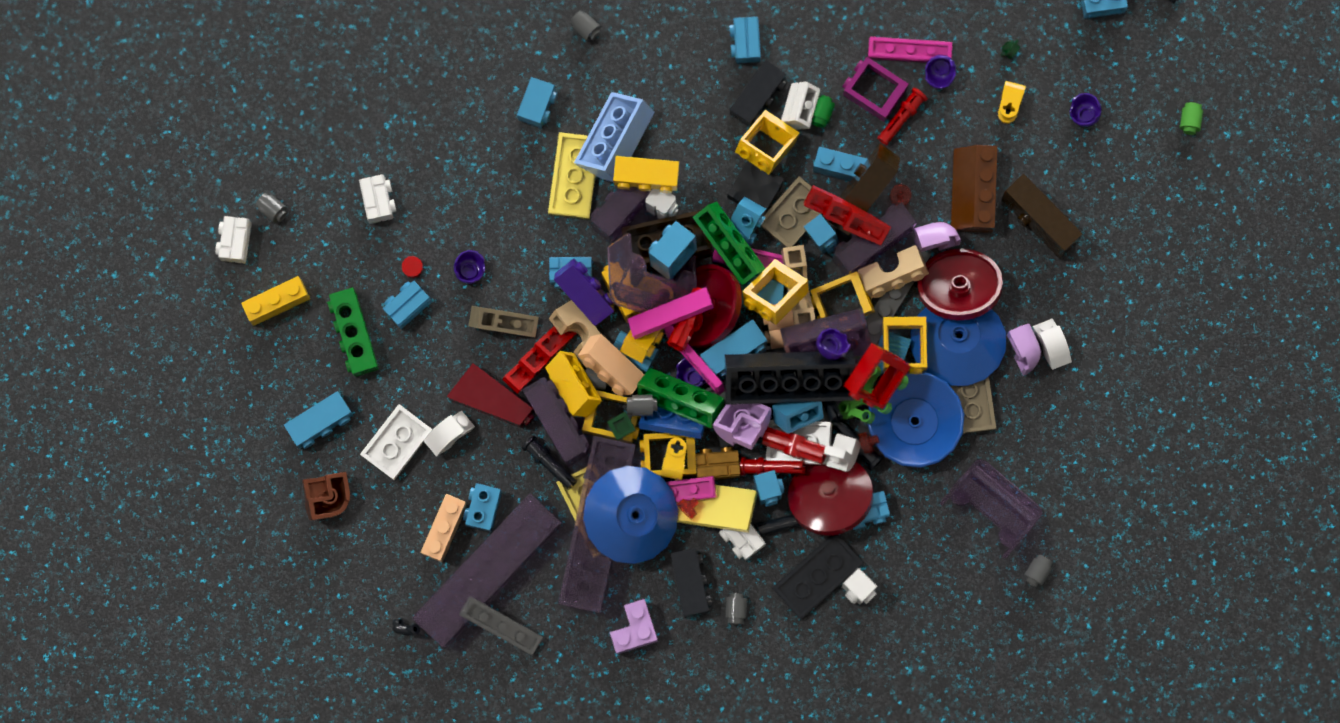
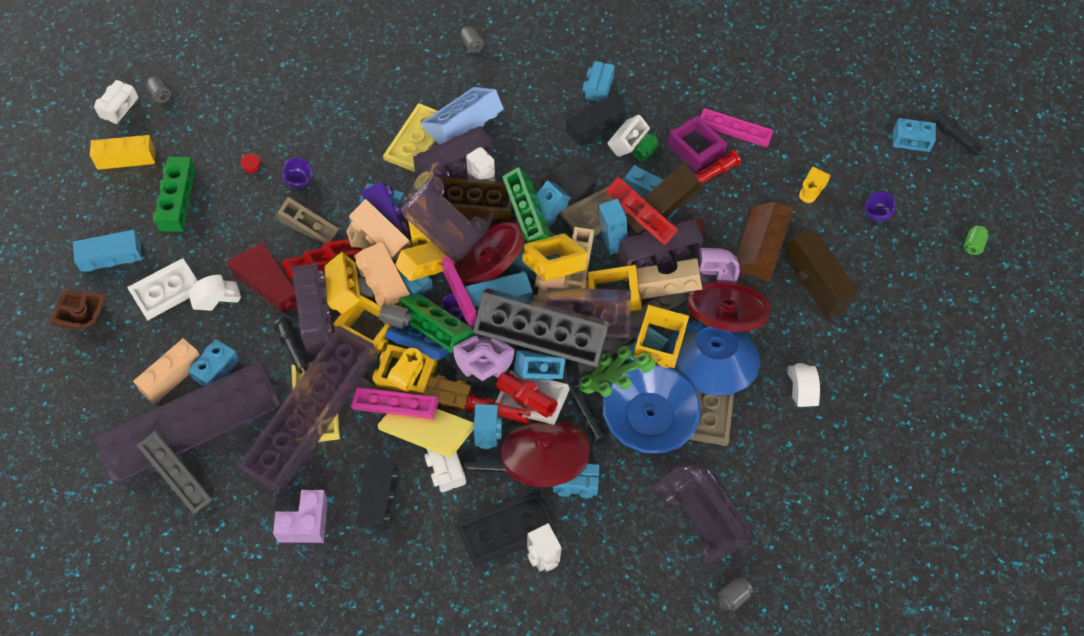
camera: 10 degrees right, 20 degrees down
white brick [359,175,396,224] -> none
dark azure brick [383,281,432,329] -> none
black arm [392,619,420,636] -> none
dark azure brick [517,77,558,128] -> none
blue dish [583,466,678,564] -> none
dark green plate [607,412,636,441] -> none
yellow brick [613,156,679,193] -> none
dark pink tile [628,287,714,339] -> none
dark azure brick [649,221,697,281] -> none
red piece [667,287,711,352] -> none
clear red tile [677,497,699,520] -> none
dark grey brick [725,593,747,624] -> none
yellow window [735,110,800,175] -> none
dark purple hair [816,328,851,360] -> none
white brick [824,434,862,472] -> none
red window [844,343,911,409] -> none
clear red tile [859,431,880,454] -> none
dark purple hair [925,54,956,89] -> none
dark green plate [1000,39,1020,59] -> none
lavender brick [1007,324,1041,376] -> none
none -> light nougat brick [349,199,412,261]

